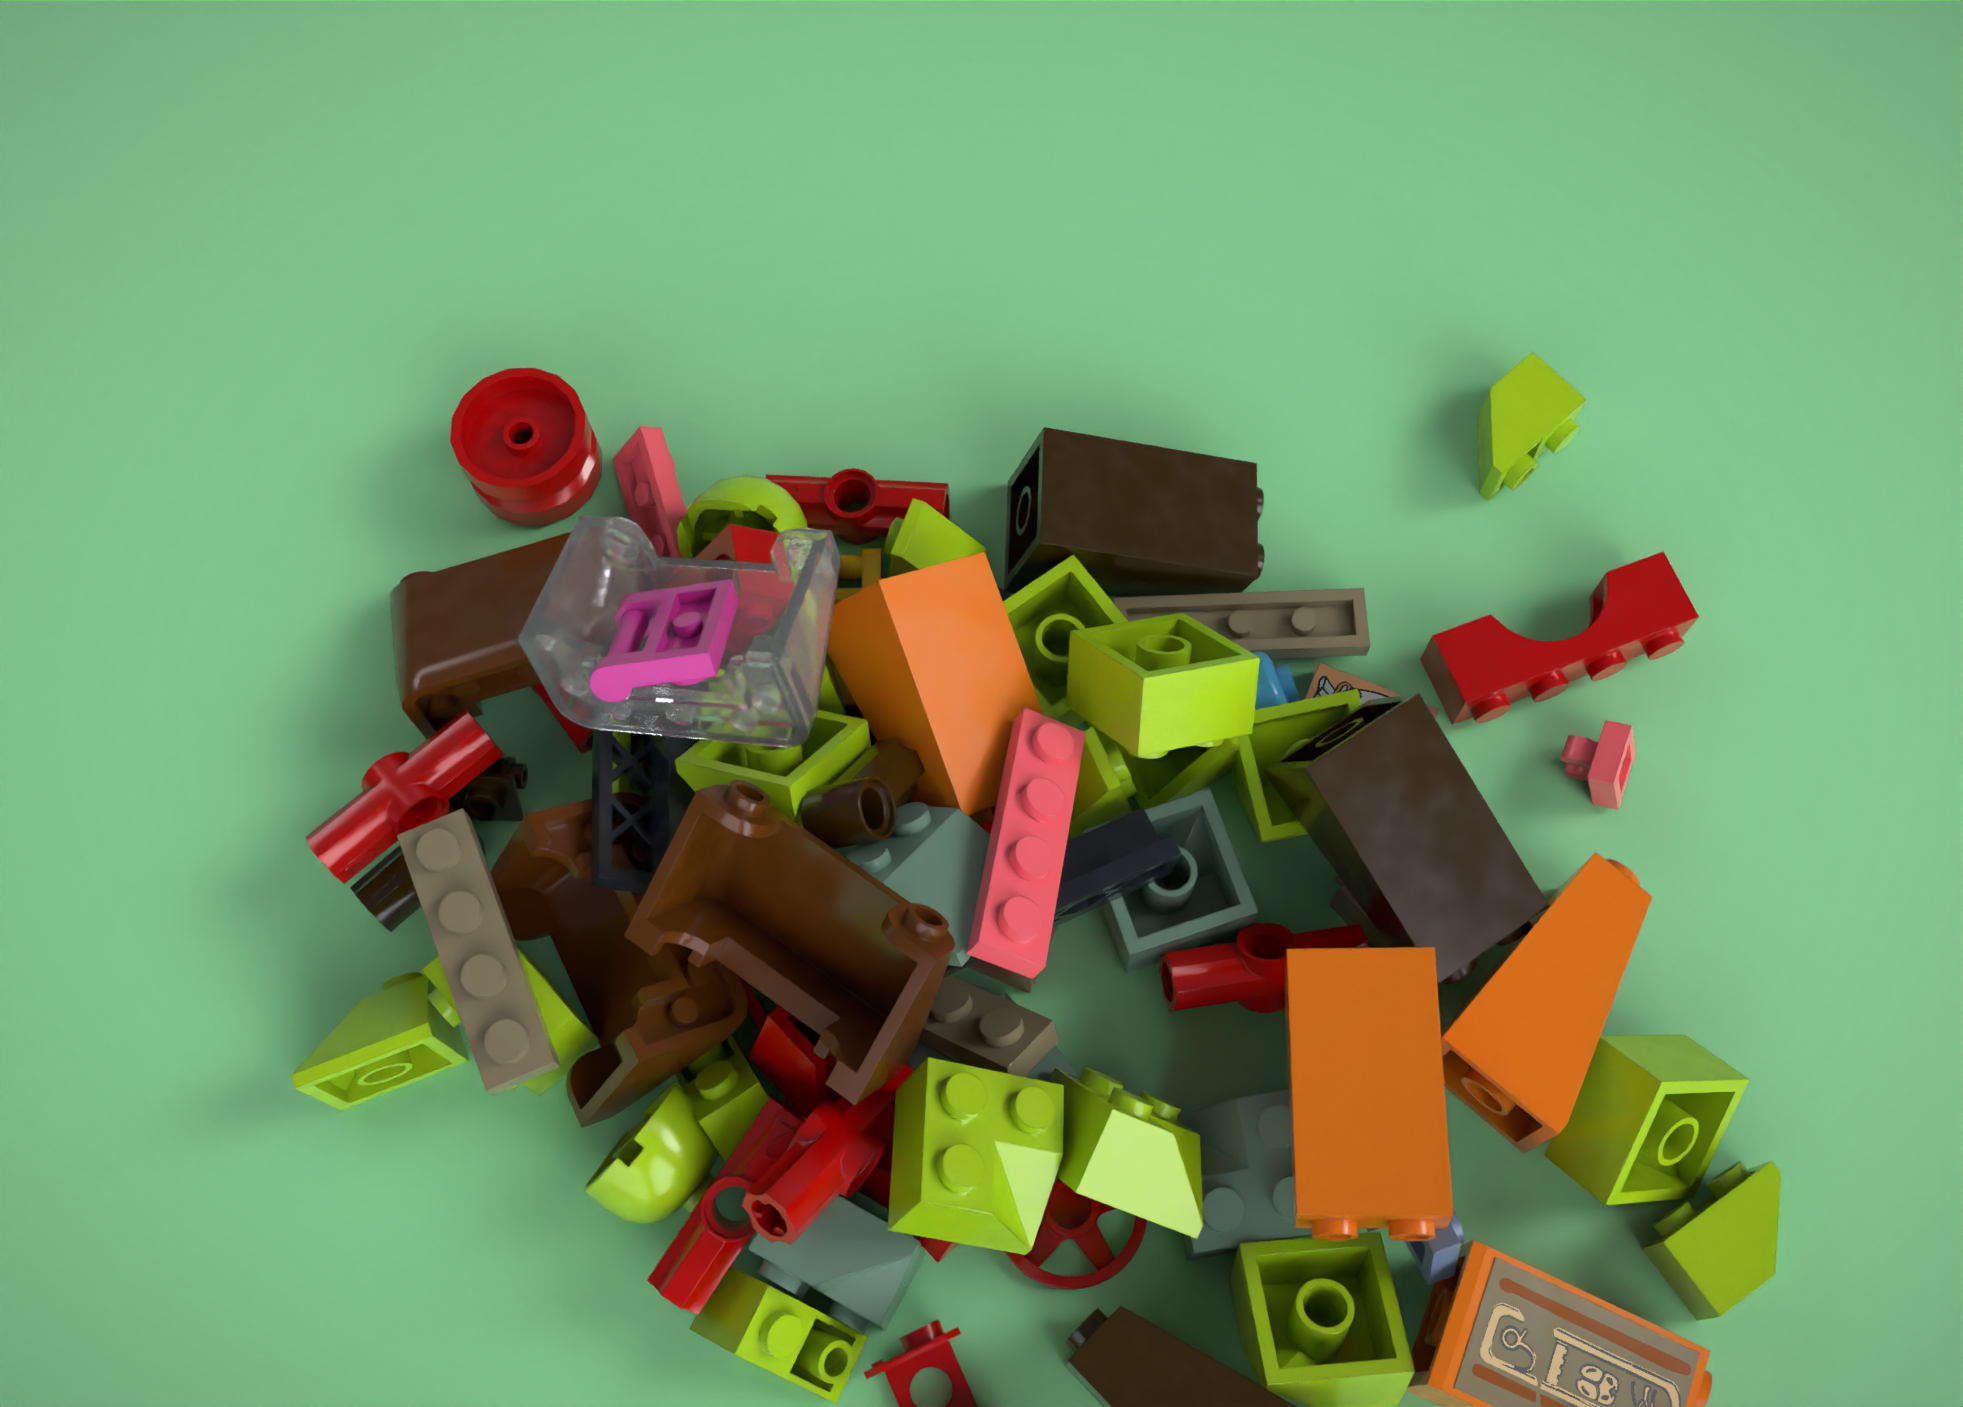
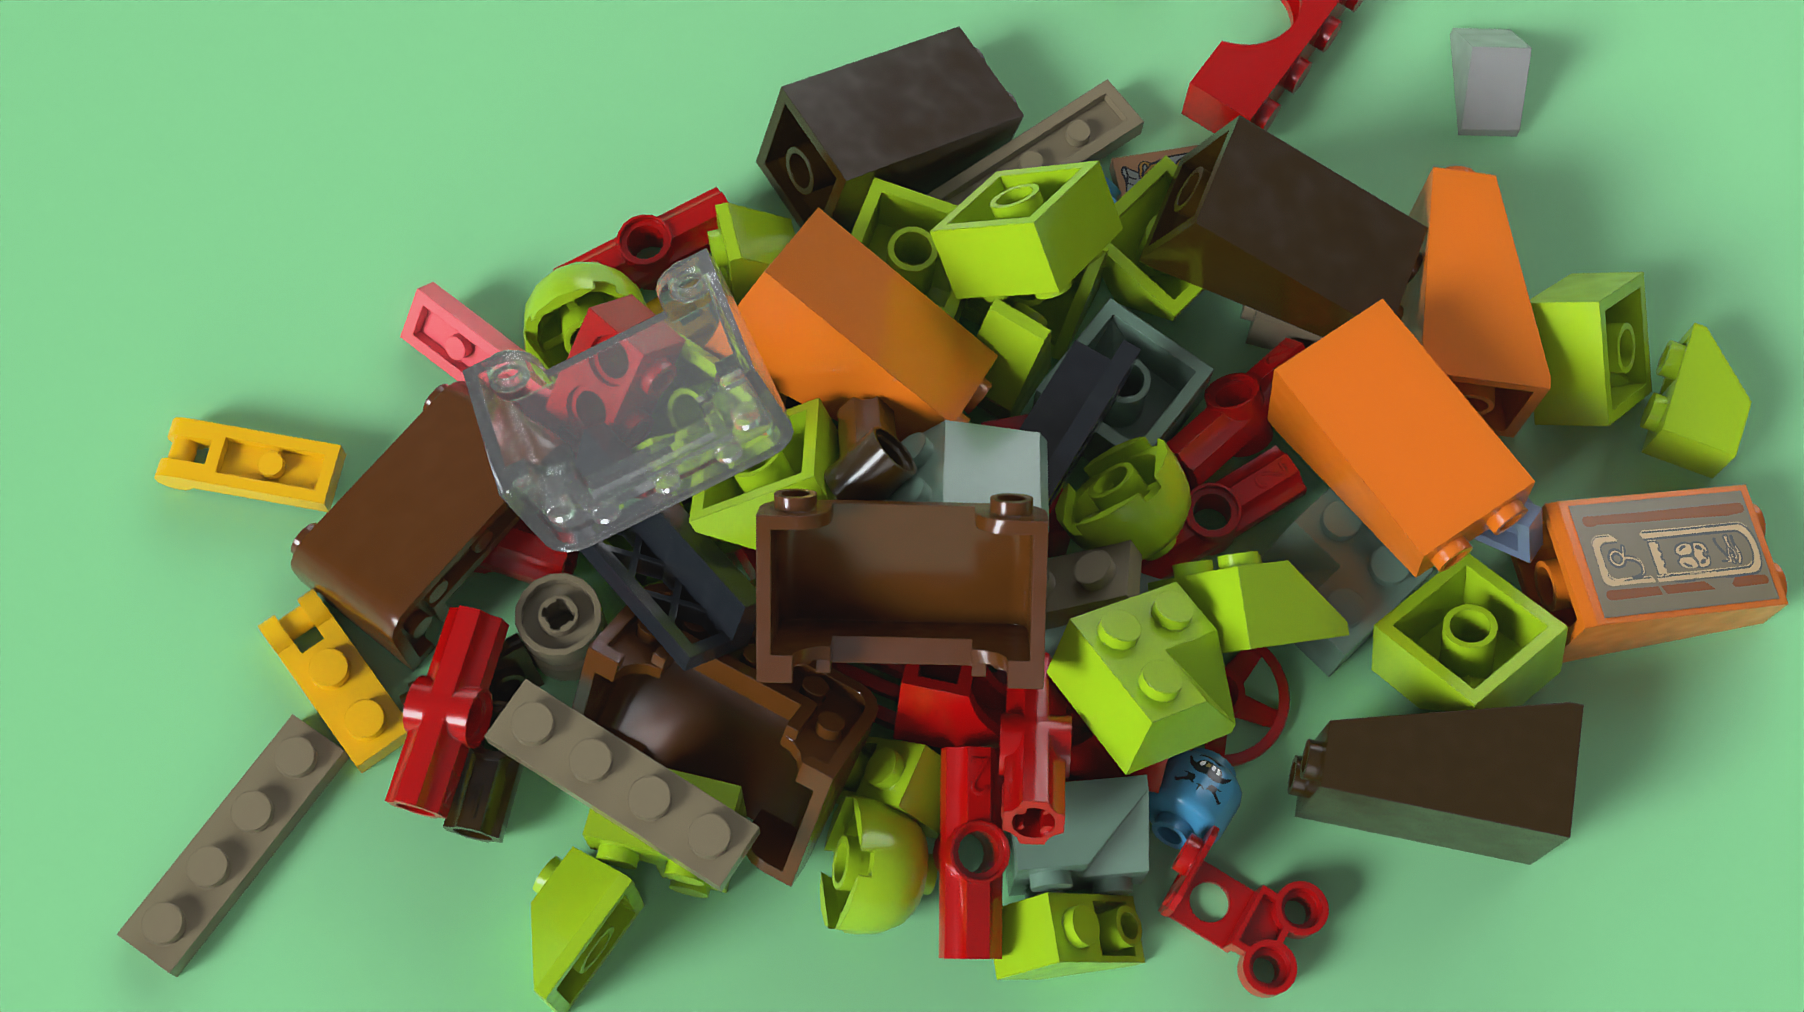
camera: 40 degrees left, 0 degrees up
red wheel [450,368,603,526] -> none
dark pink plate [589,579,739,703] -> none
coral plate [967,707,1086,979] -> none
coral tile [1561,720,1636,810] -> none
none -> dark tan plate [117,714,350,977]
none -> yellow plate [154,417,346,512]
none -> yellow plate [258,589,407,773]
none -> dark tan wheel [515,573,608,681]
none -> lime cylinder [1055,437,1191,561]
none -> red piece [1141,445,1307,580]
none -> dark azure head [1149,748,1242,849]
none -> light grey slope [1450,28,1532,137]

